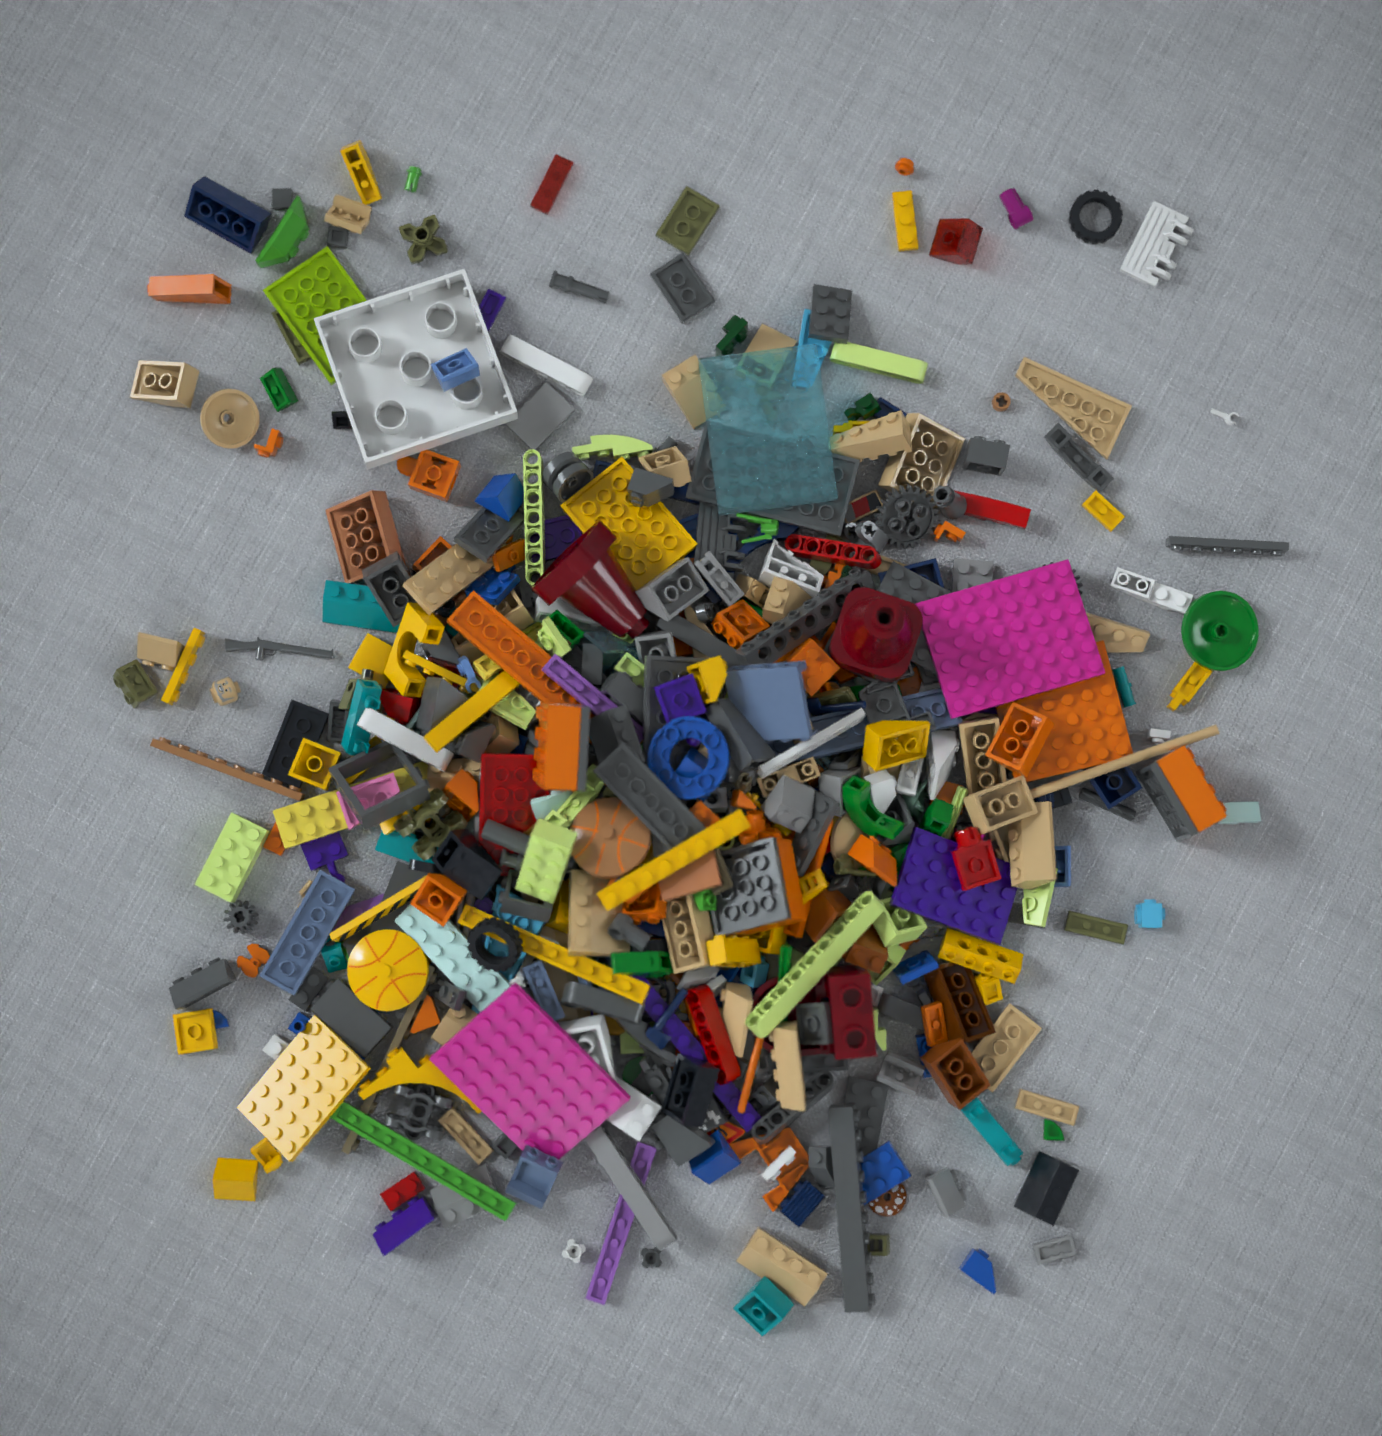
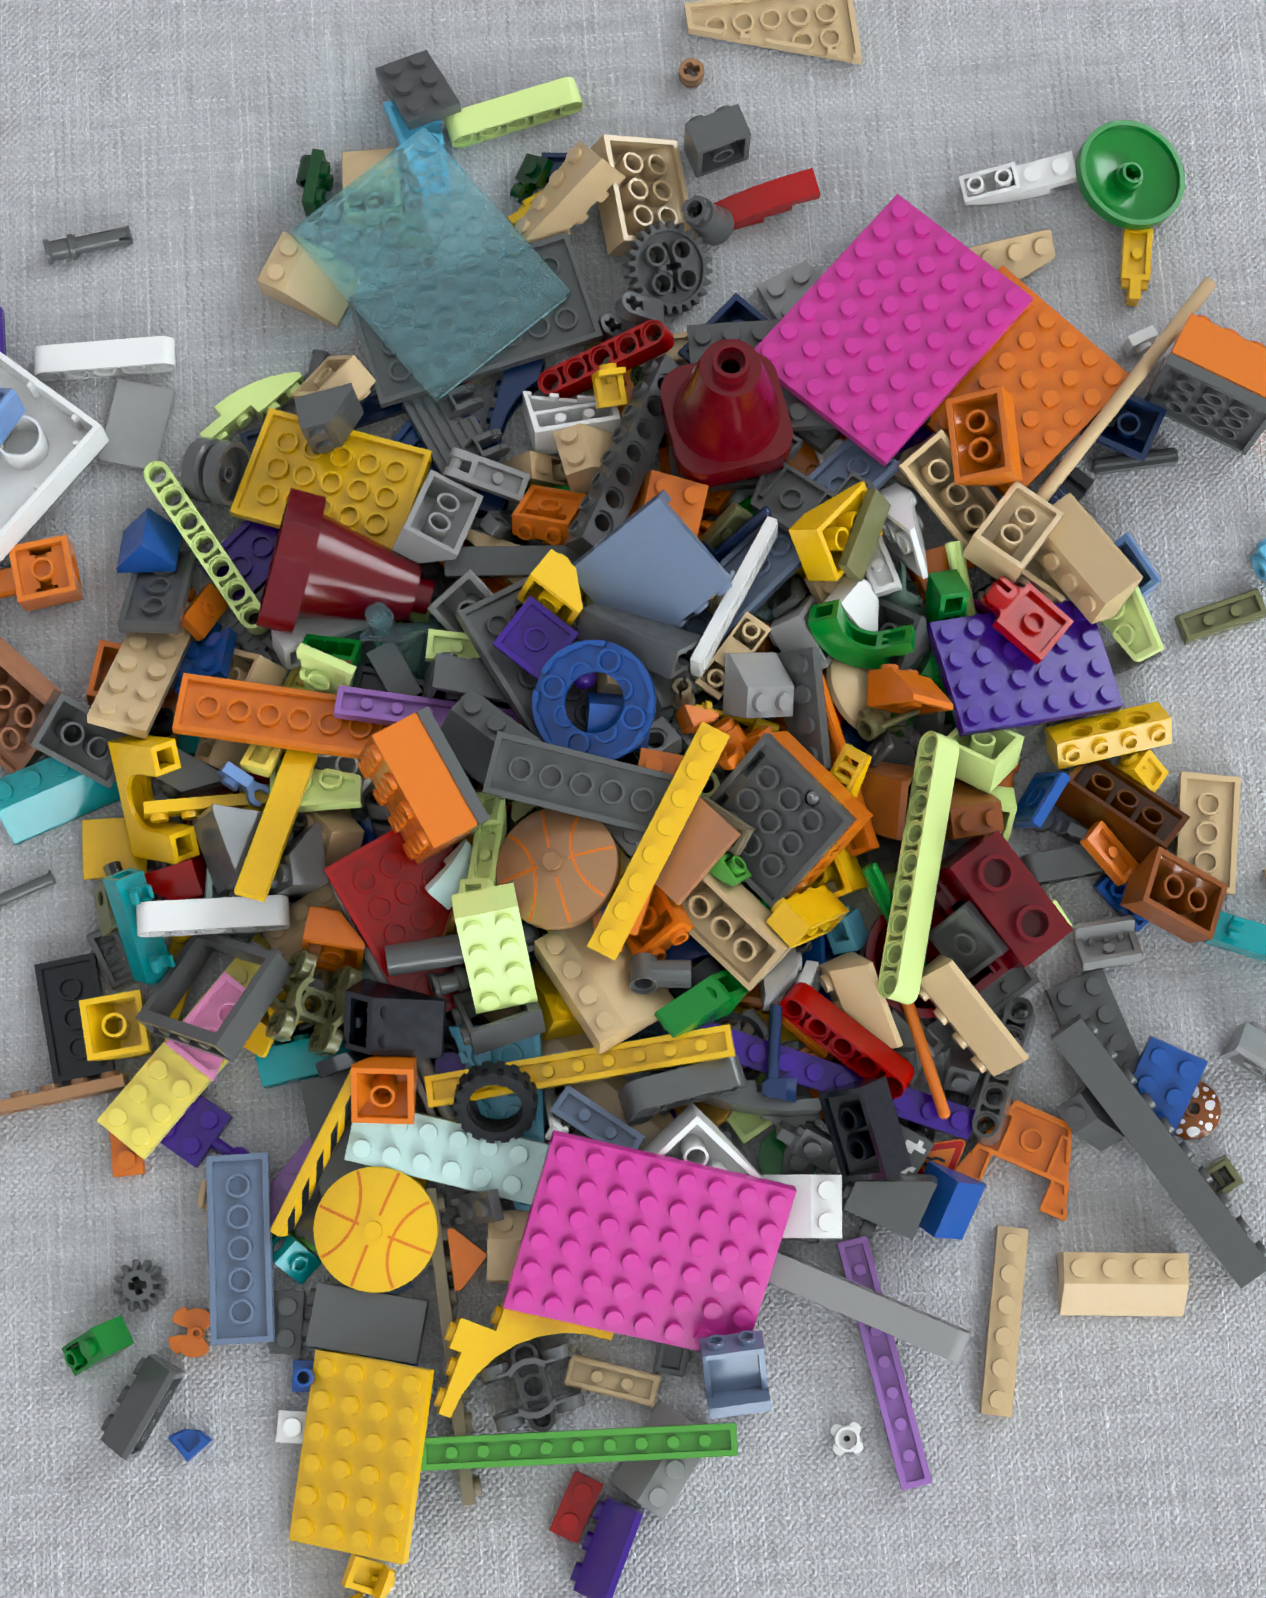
camera: 35 degrees left, 5 degrees down
yellow tile [173,1008,218,1055] -> none
yellowish green brick [194,812,271,903] -> none
dark grey plate [641,1247,662,1268] -> none
dark grey tile [650,253,715,323] -> none
olive tile [656,186,720,256] -> none
teal slope [733,1276,794,1337] -> none
bright green plant [736,513,779,544] -> none
white plate [761,1145,796,1181] -> none
dark blue brick [780,1179,825,1228] -> none
slope [845,490,883,523] -> none
orange bracket [933,520,966,542] -> none
dark grey slope [1044,423,1114,493] -> none
yellow plate [1081,490,1125,532] -> none
teal pin [1112,666,1136,708] -> none
dark grey plate [1166,536,1289,556] -> none
none -> green slope [61,1315,134,1376]
none -> clear light blue plate [365,602,394,631]
none -> yellow bracket [591,363,628,409]
none -> olive tile [838,489,891,582]
none -> tan plate [979,1225,1029,1418]

